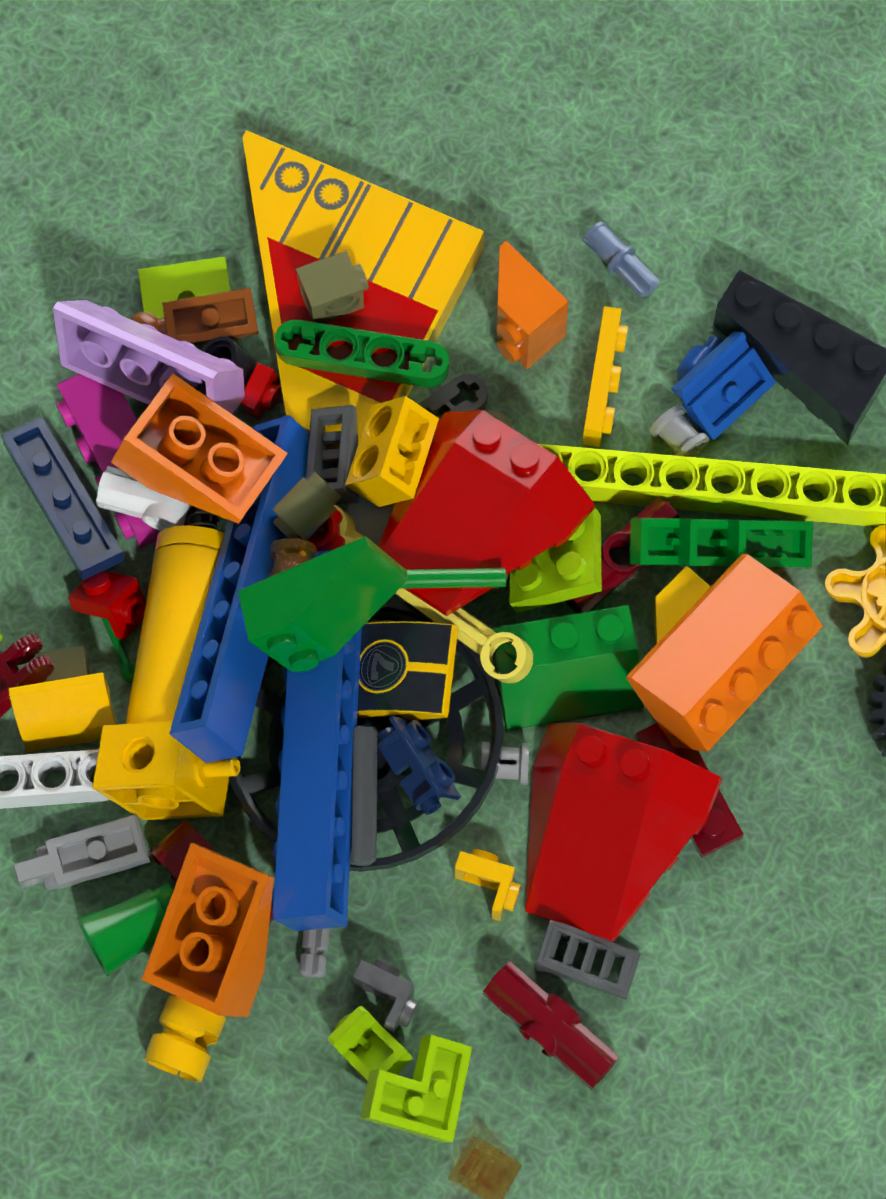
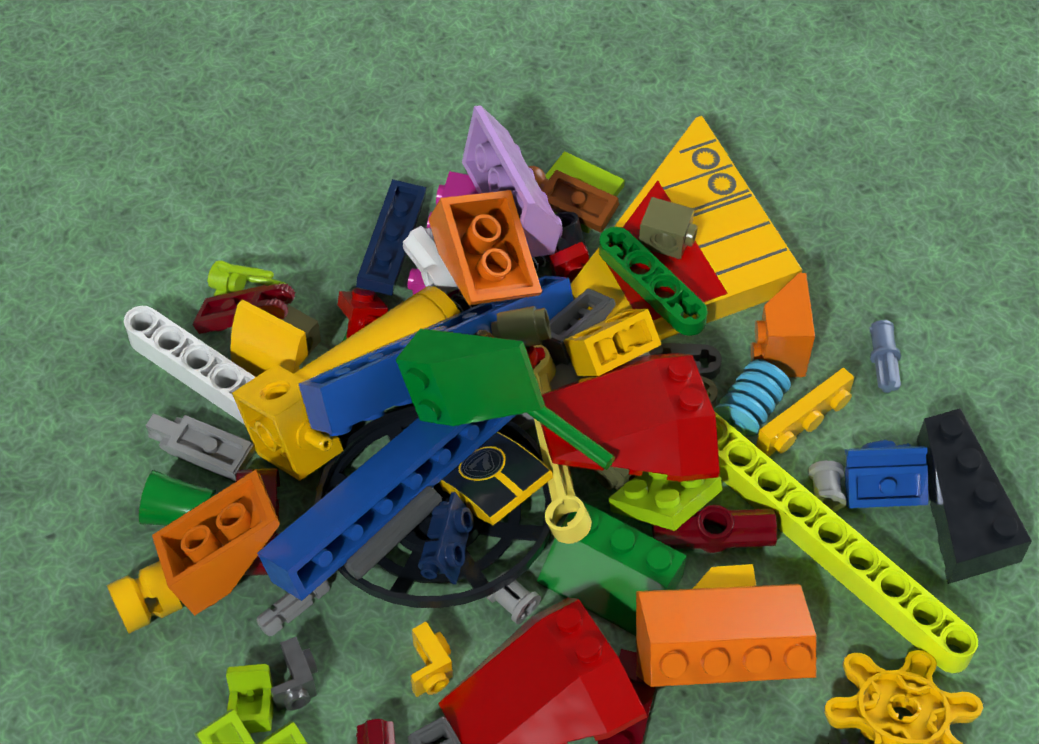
camera: 40 degrees right, 15 degrees down
green slope [630,518,813,567] -> none
none -> medium azure piece [713,359,791,437]

